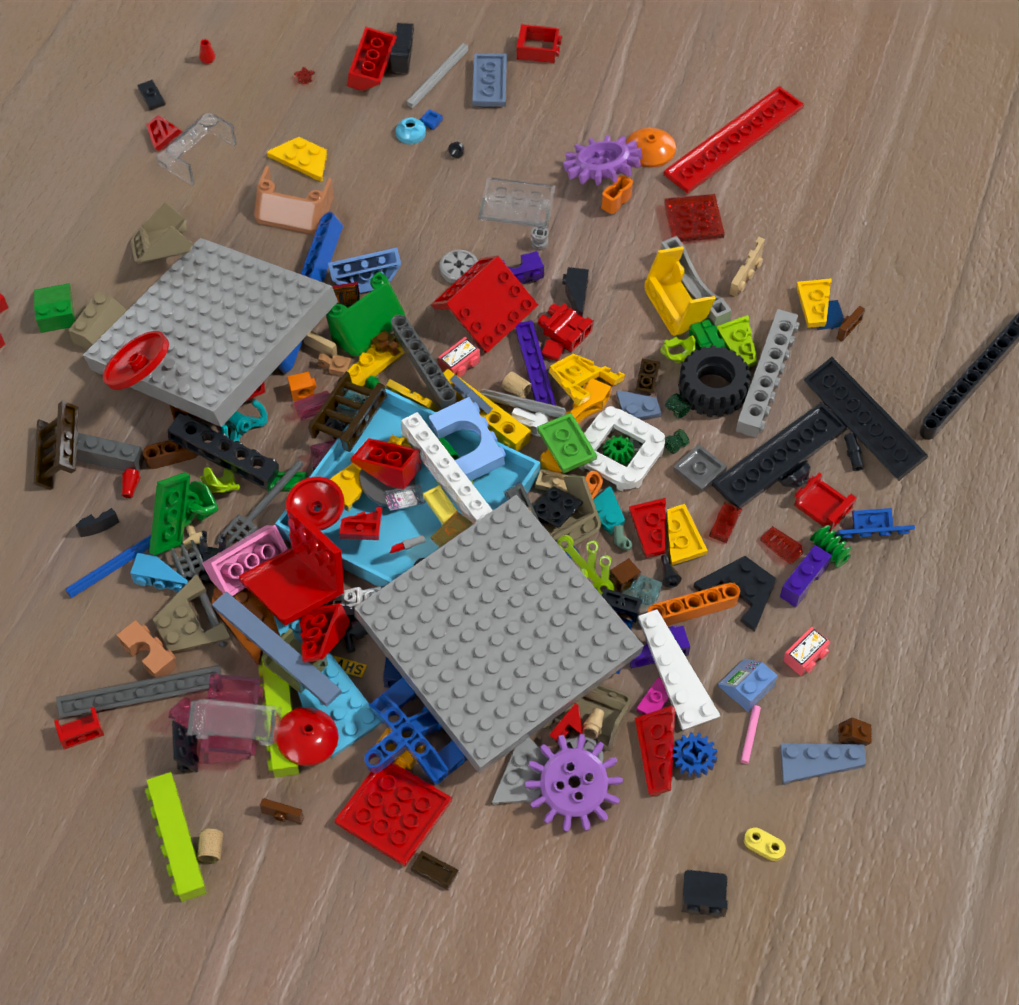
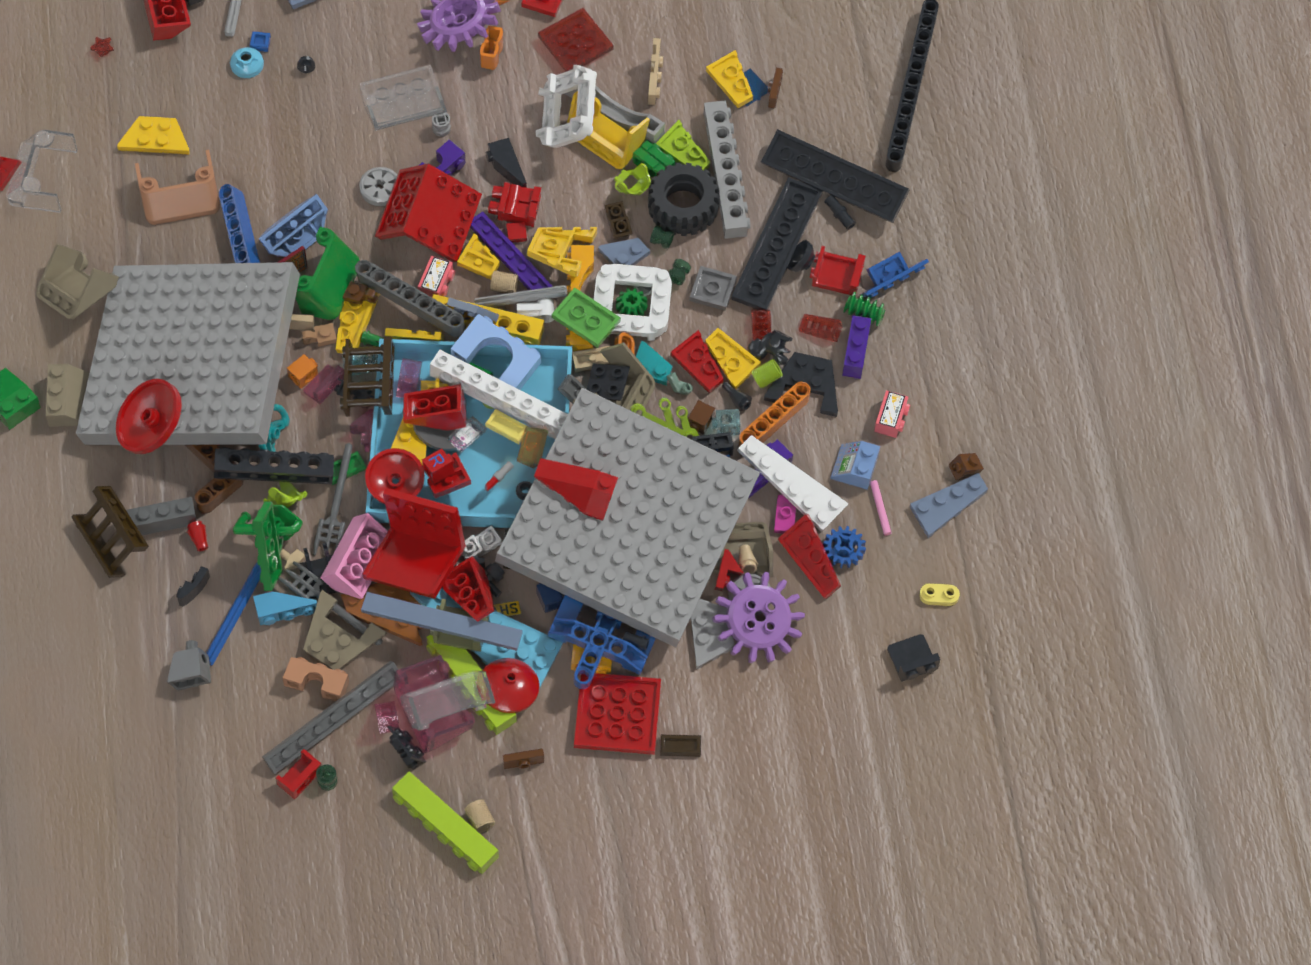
camera: 30 degrees left, 5 degrees up
none -> dark grey torso [167,640,211,691]
none -> clear green wheel [316,764,338,791]
none -> clear pink slope [396,358,422,398]
none -> red brick [422,449,455,484]
none -> yellow wing [457,234,500,280]
none -> red wedge [534,458,618,521]
none -> white plate [536,65,597,148]
none -> black pin [623,632,649,651]
none -> black animal [748,329,793,366]
none -> lime piece [752,359,783,388]

